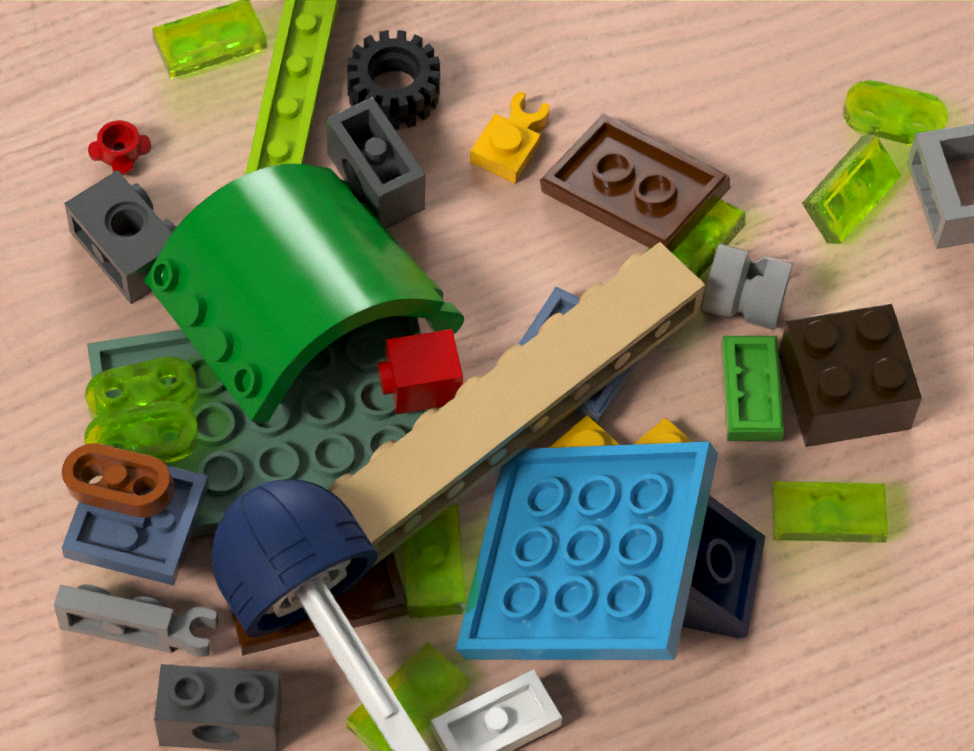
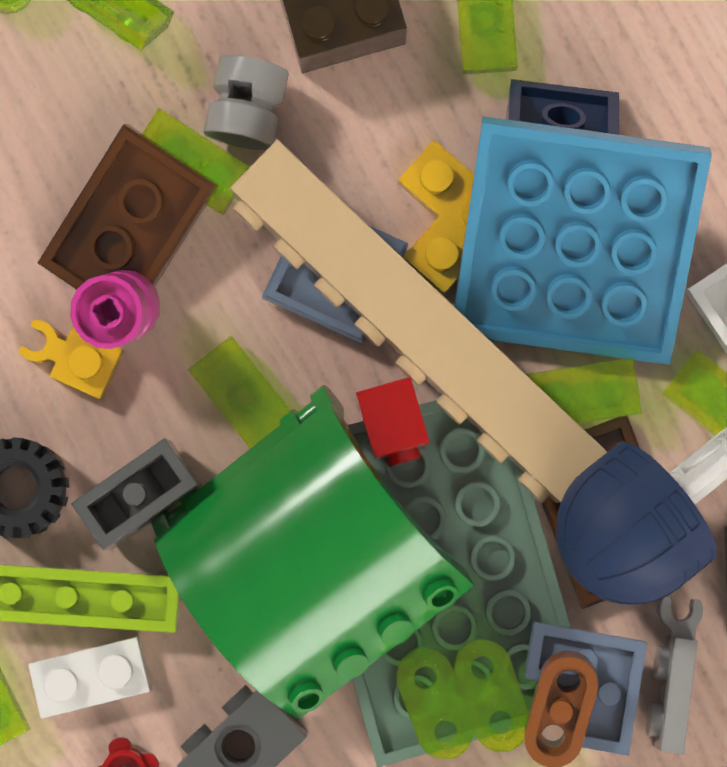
camera: 90 degrees left, 25 degrees up
bright green plate [721,336,784,441] -> none
none -> white plate [28,636,152,719]
none -> dark pink wheel [70,270,160,349]
none -> clear neon green plate [188,336,291,448]

